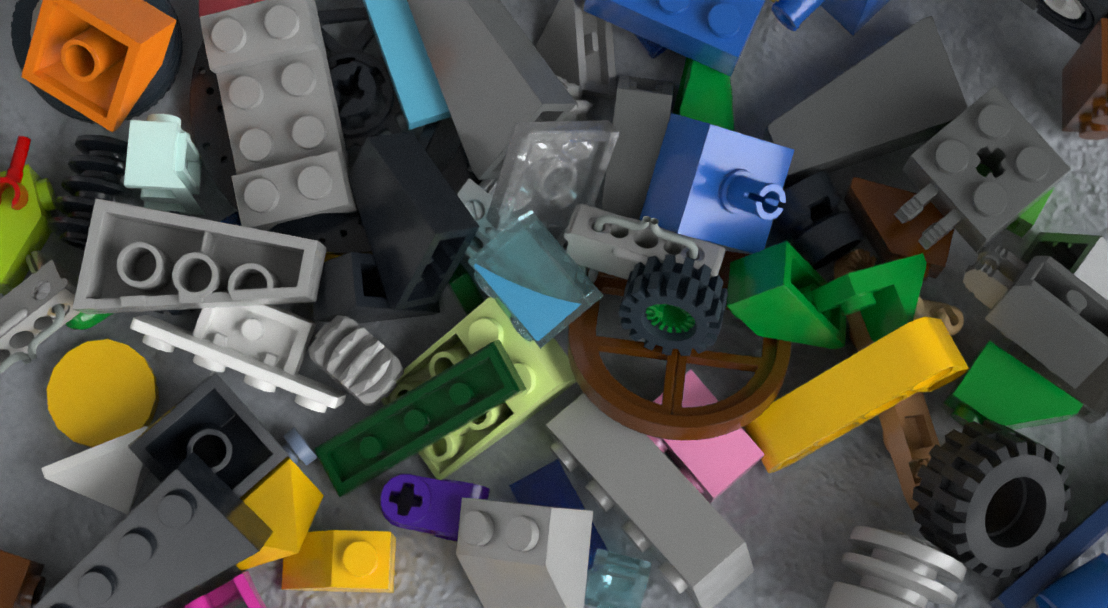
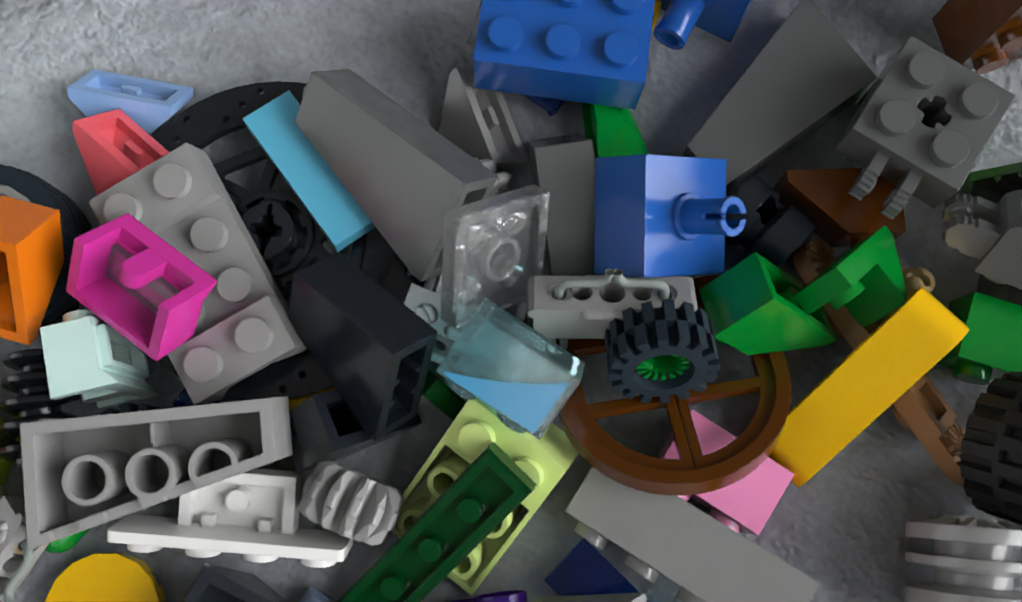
camera: 15 degrees left, 0 degrees up
none -> dark pink window [66,213,218,361]

